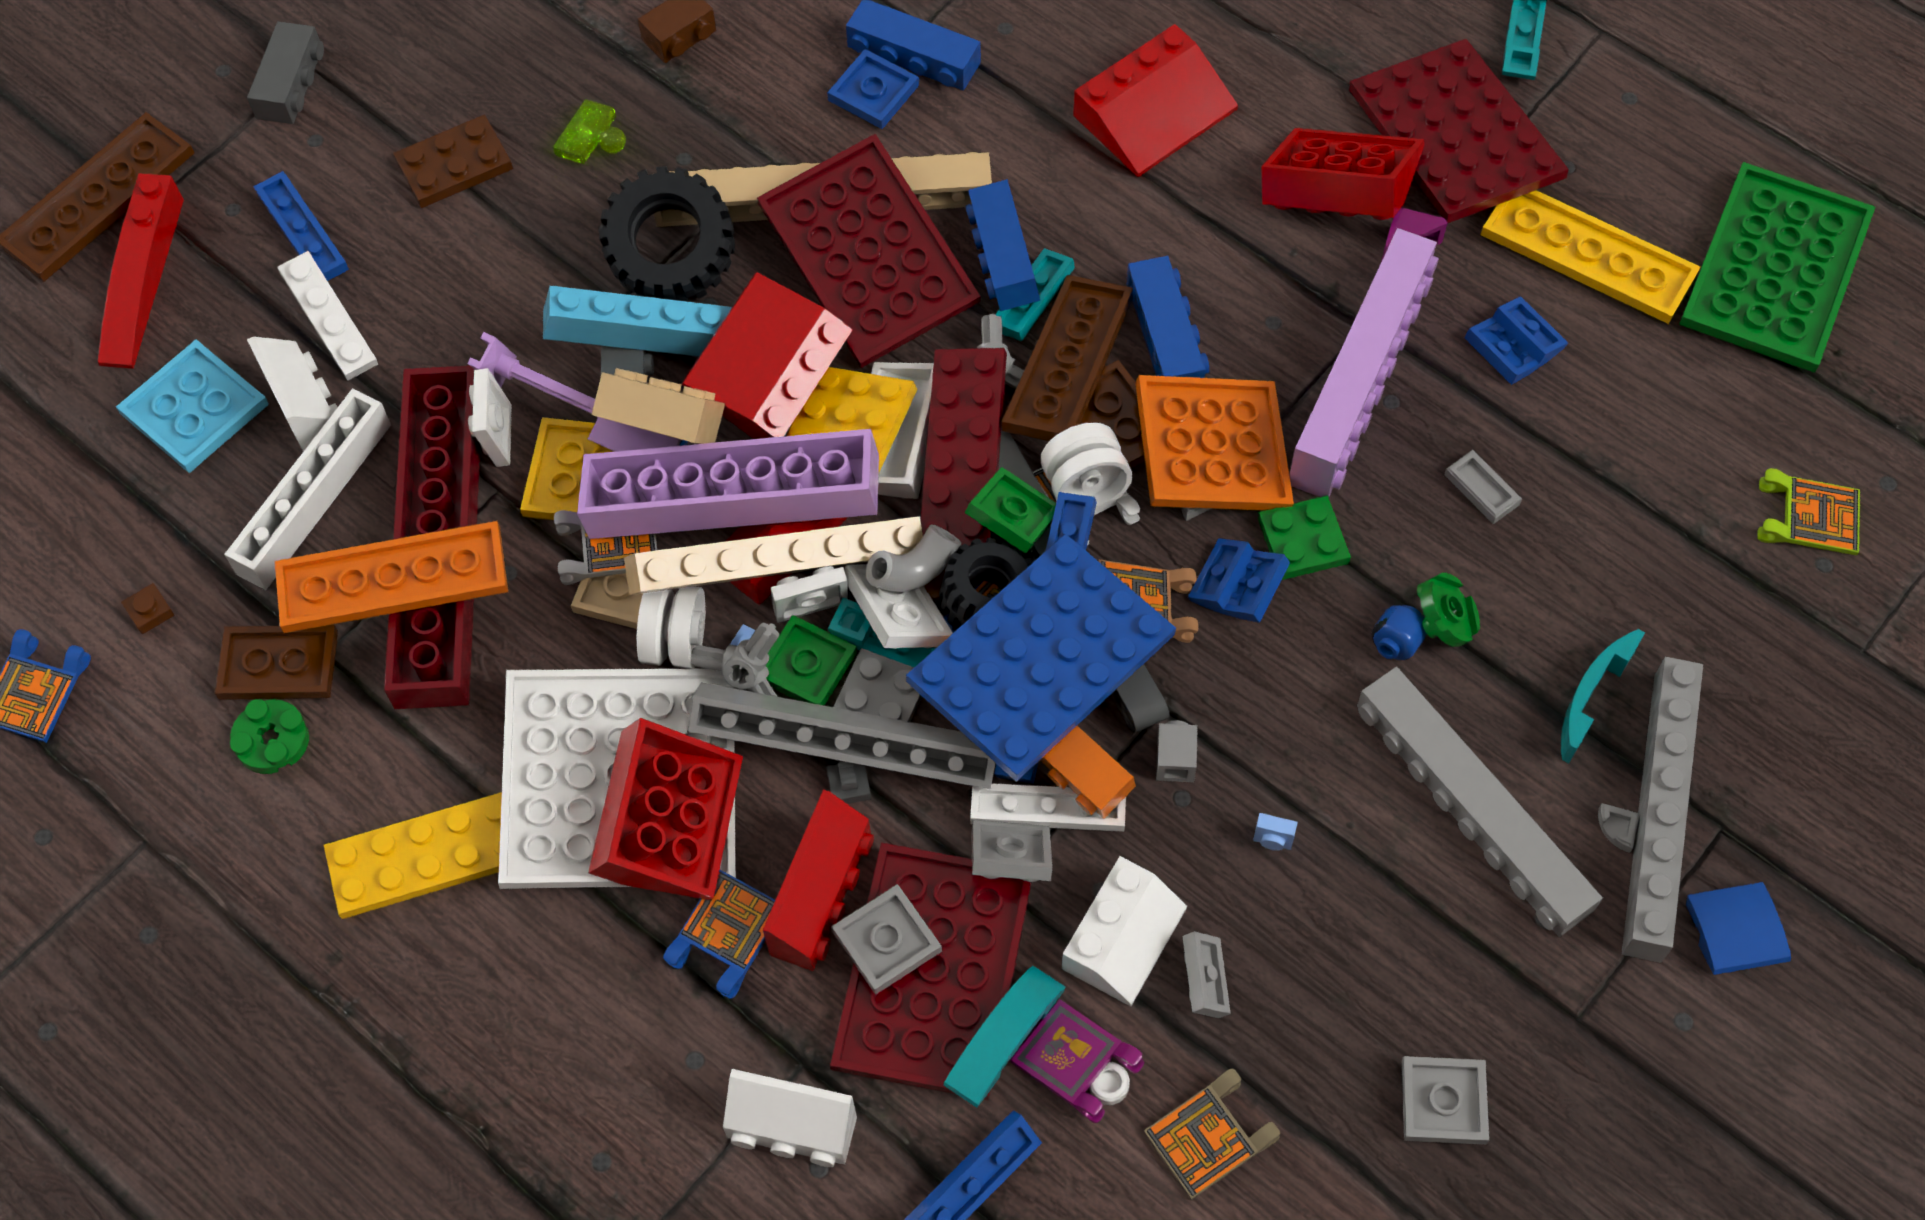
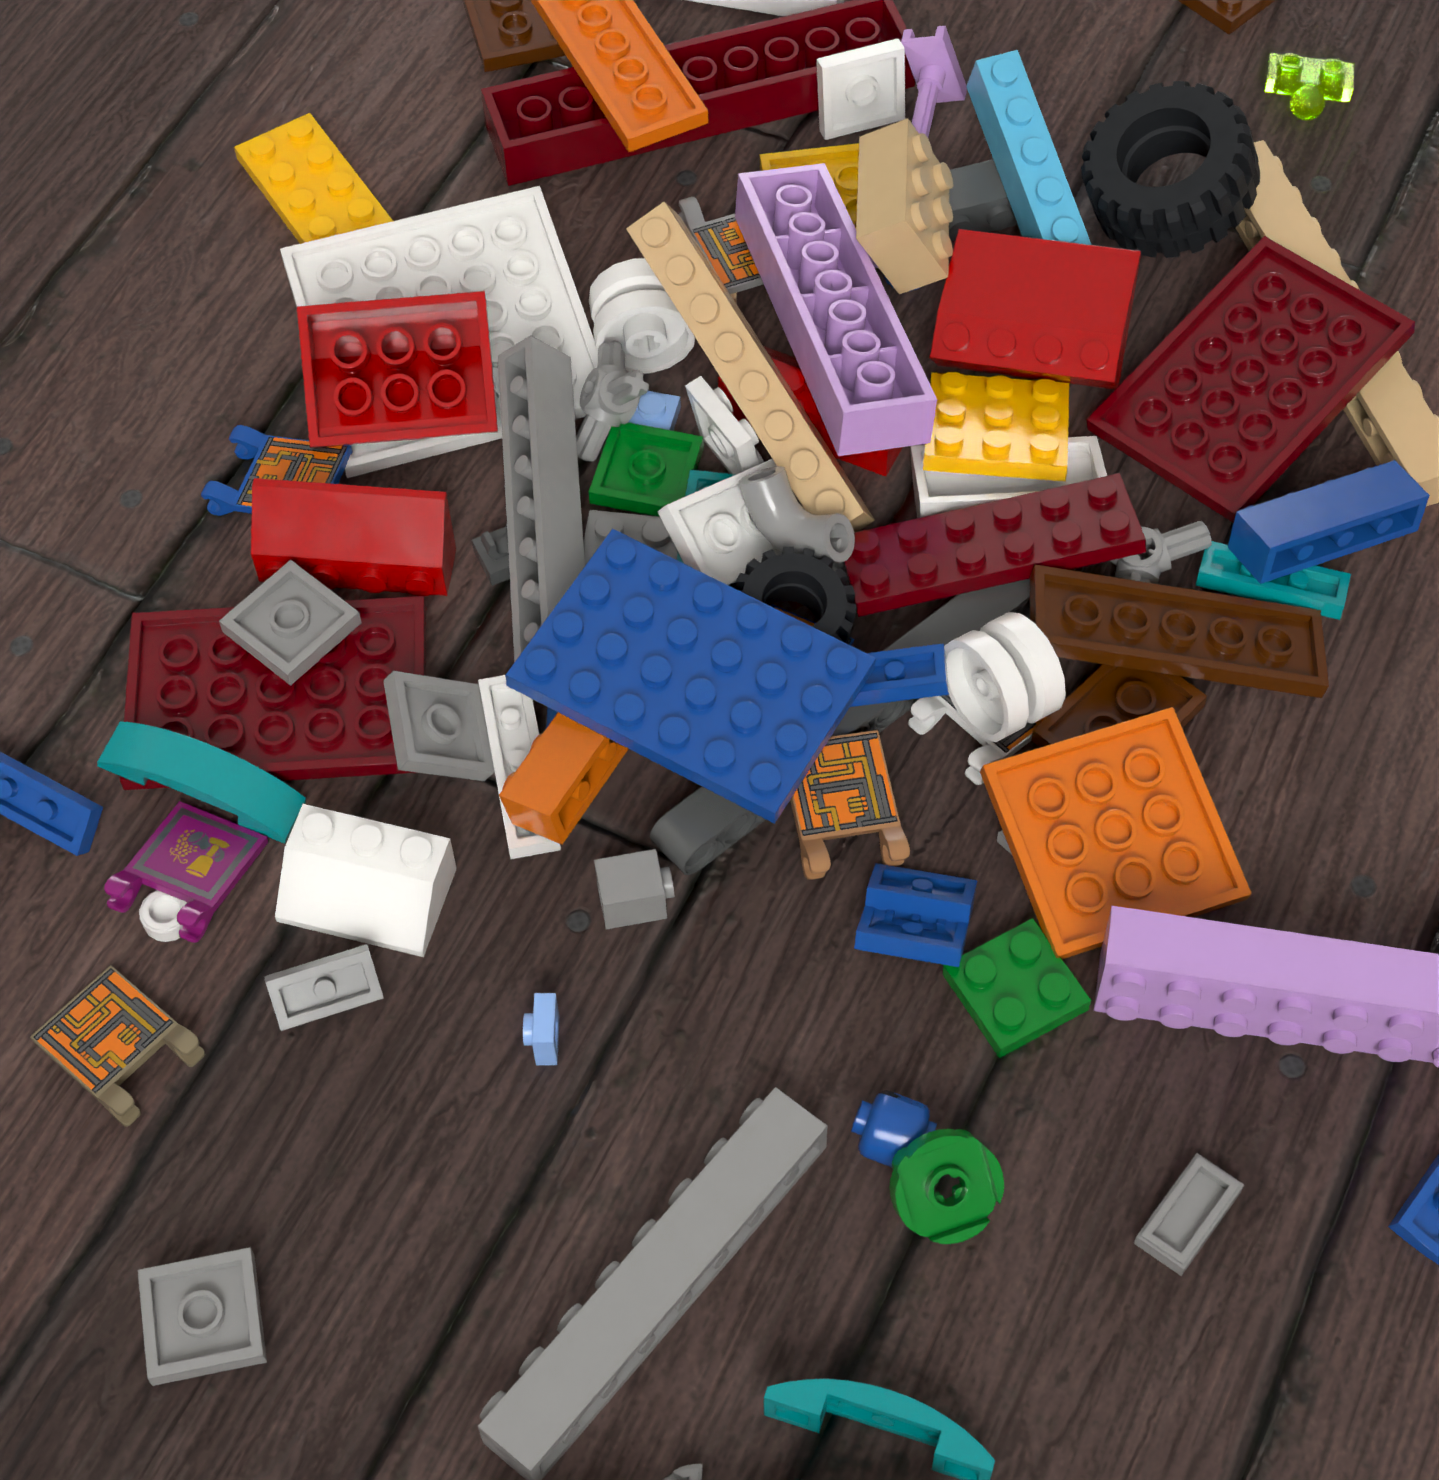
camera: 75 degrees right, 5 degrees down
green plate [230,699,309,774] -> none
white slope [723,1069,857,1167] -> none
green plate [965,467,1056,553] -> none
blue brick [1127,256,1209,378] -> none

